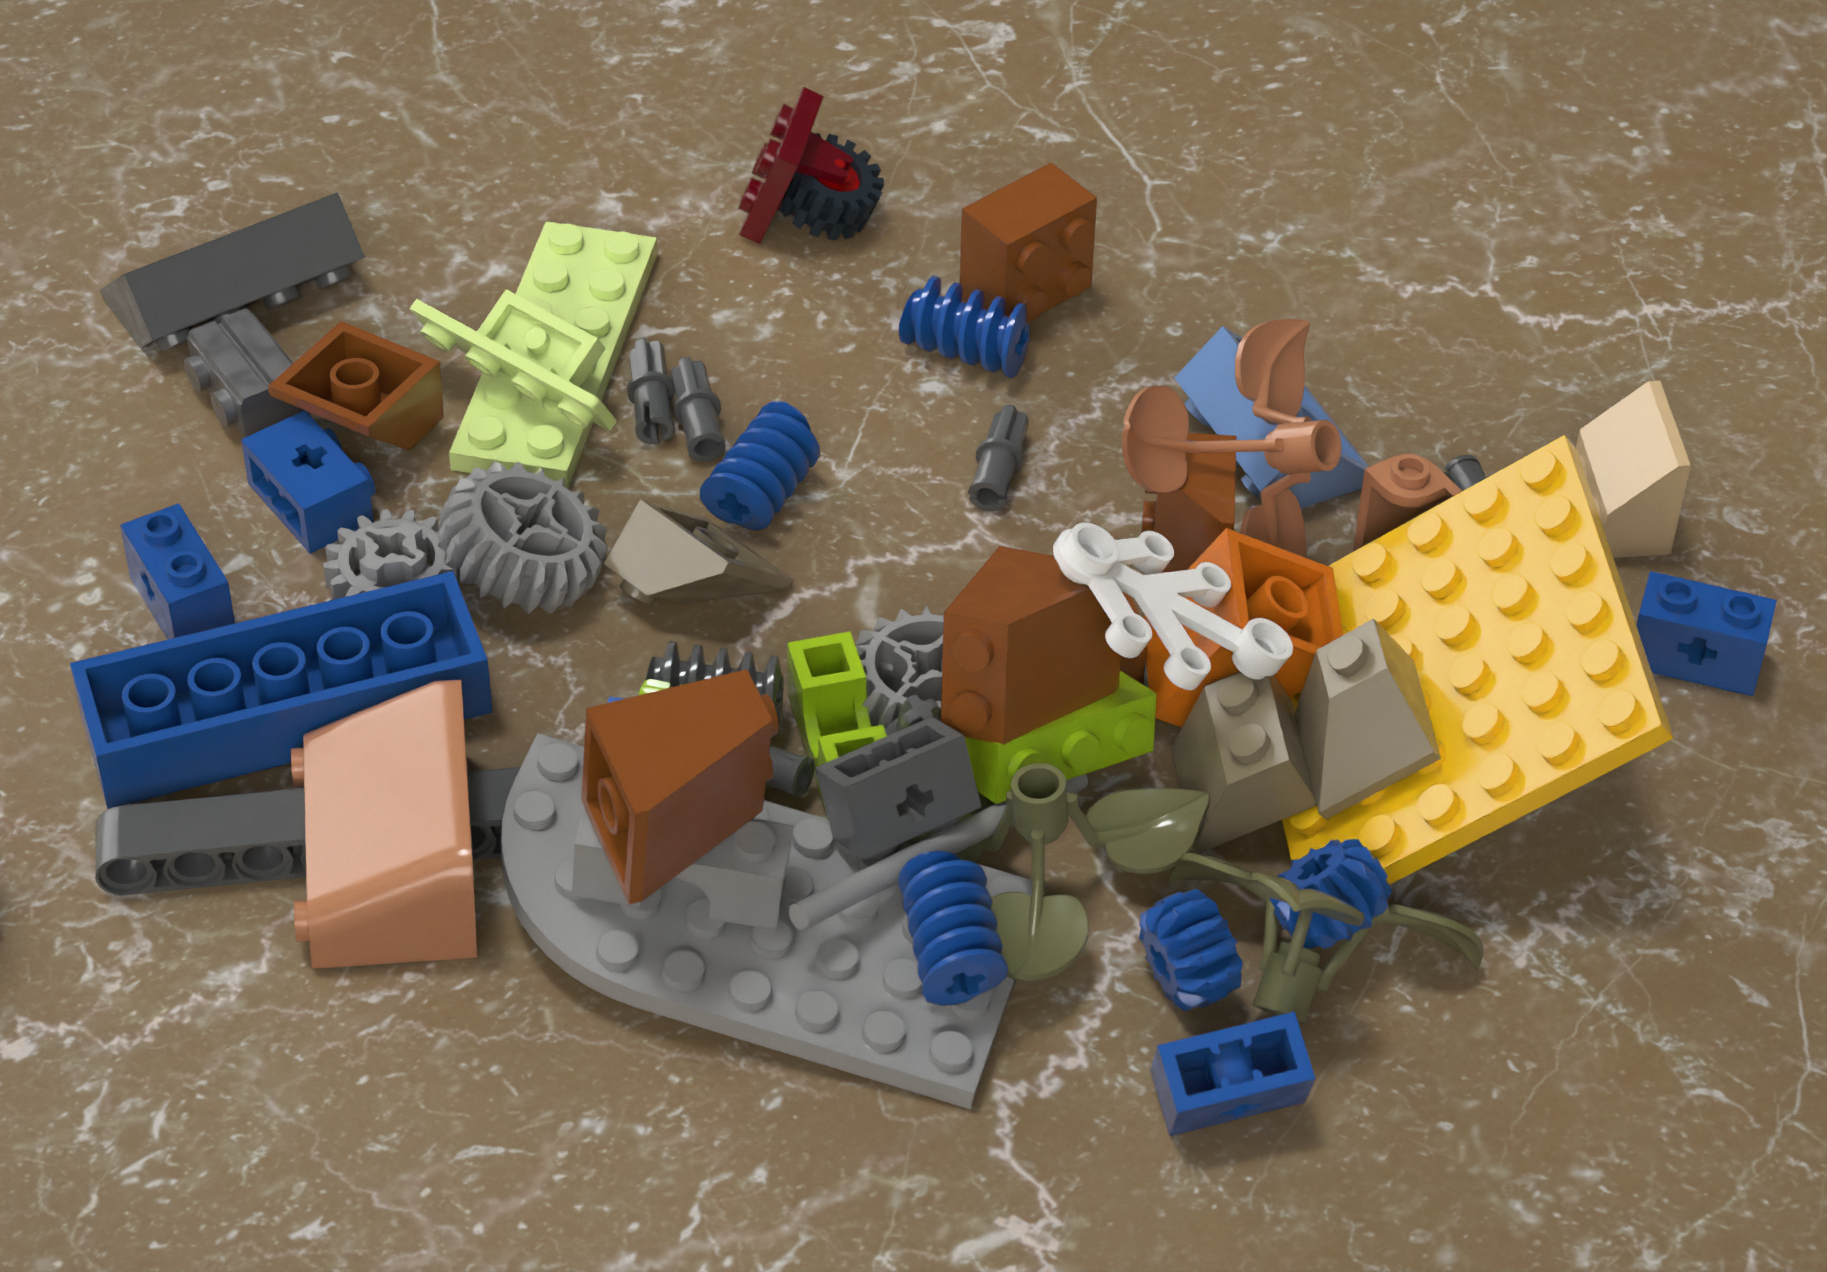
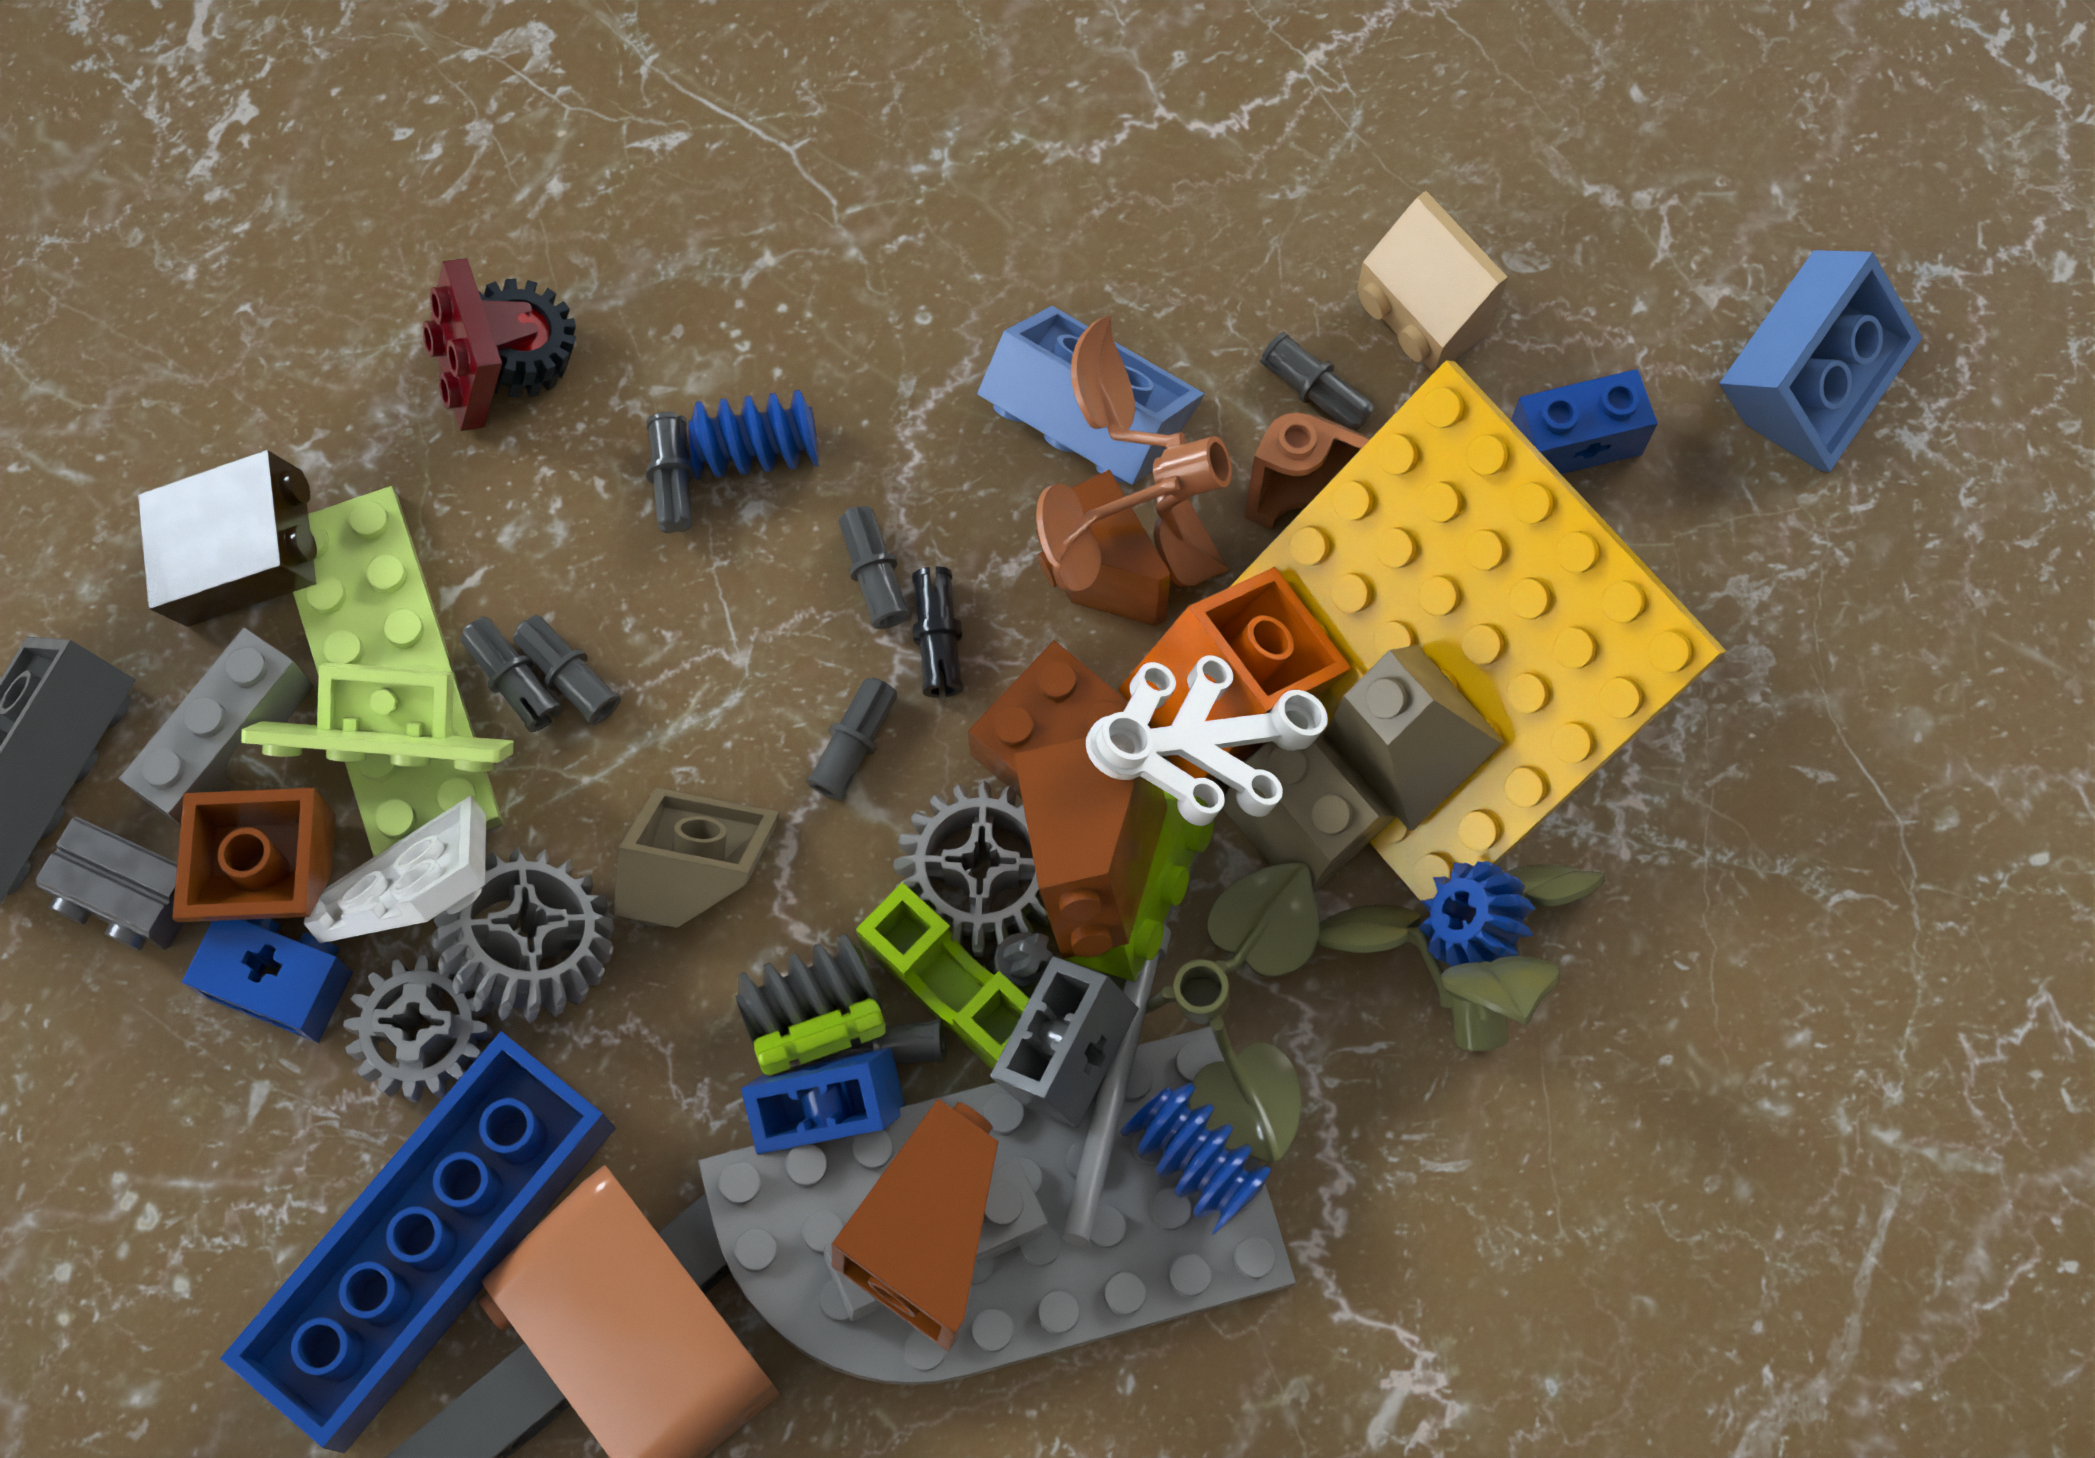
camera: 30 degrees left, 25 degrees up
blue brick [120,503,235,640] -> none
blue piece [700,401,820,531] -> none
dark orange brick [959,162,1097,322] -> none
blue gear [1139,888,1243,1012] -> none
blue brick [1150,1012,1316,1136] -> none
none -> light grey arch [118,628,314,827]
none -> brick [138,450,317,627]
none -> white plate [304,795,486,943]
none -> dark grey axle [646,412,695,533]
none -> dark grey axle [806,677,897,801]
none -> black pin [912,566,963,698]

